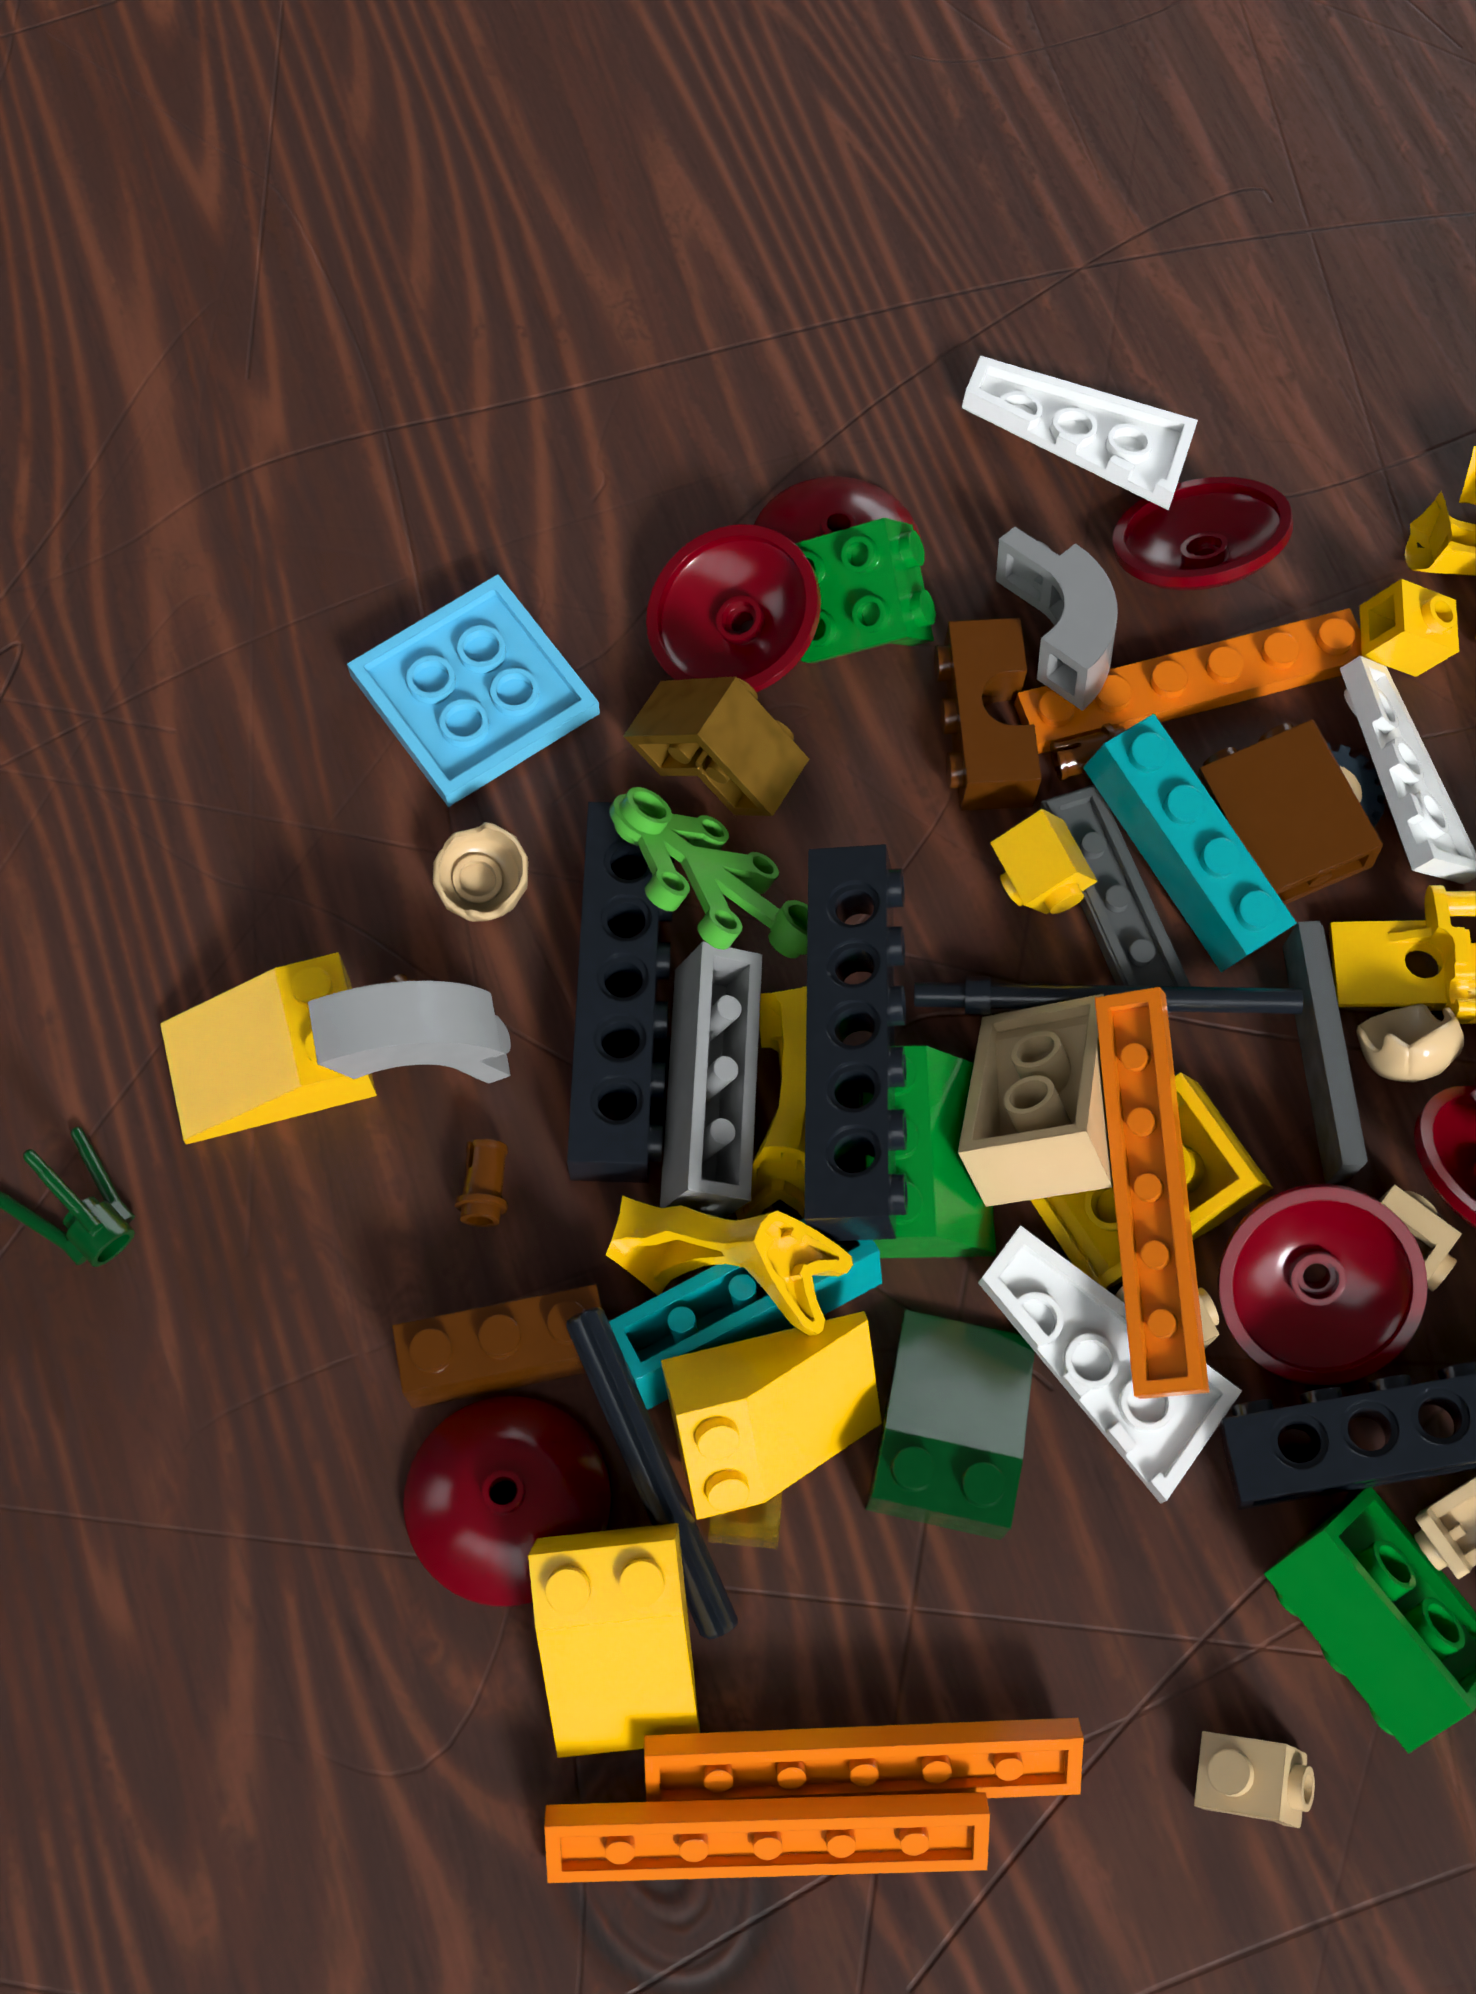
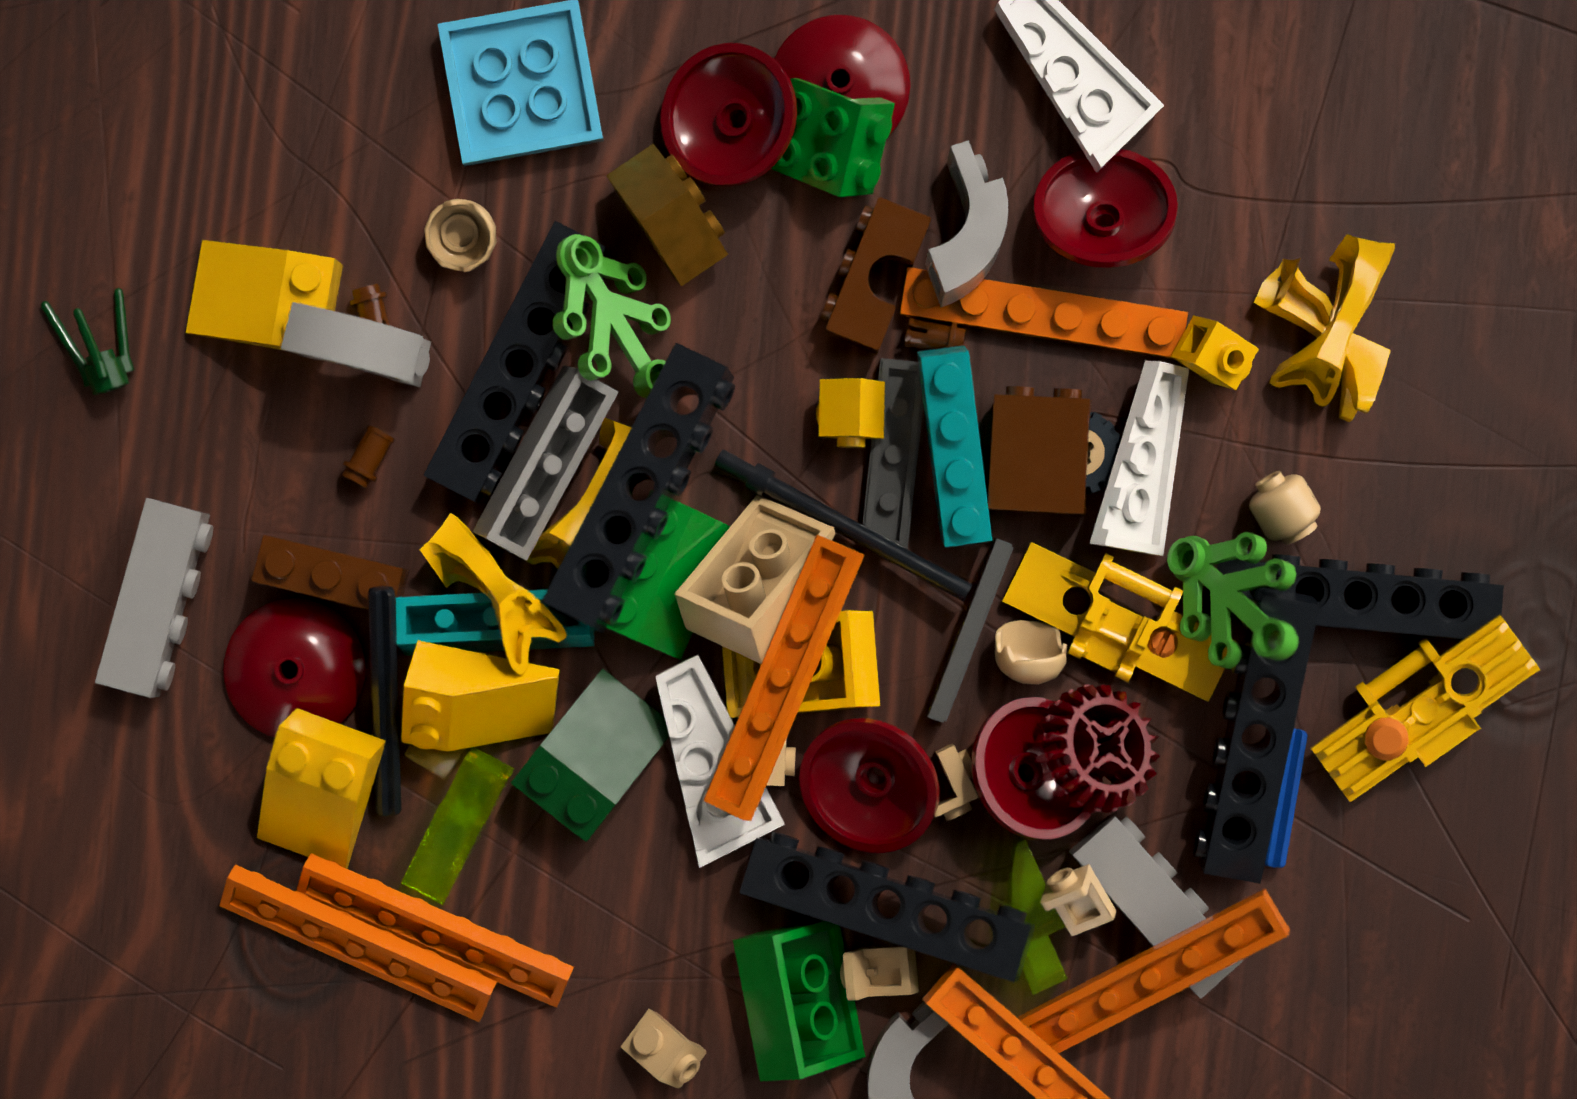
camera: 25 degrees right, 20 degrees up
none -> light grey brick [95,498,213,698]
none -> clear neon green slope [401,747,515,905]

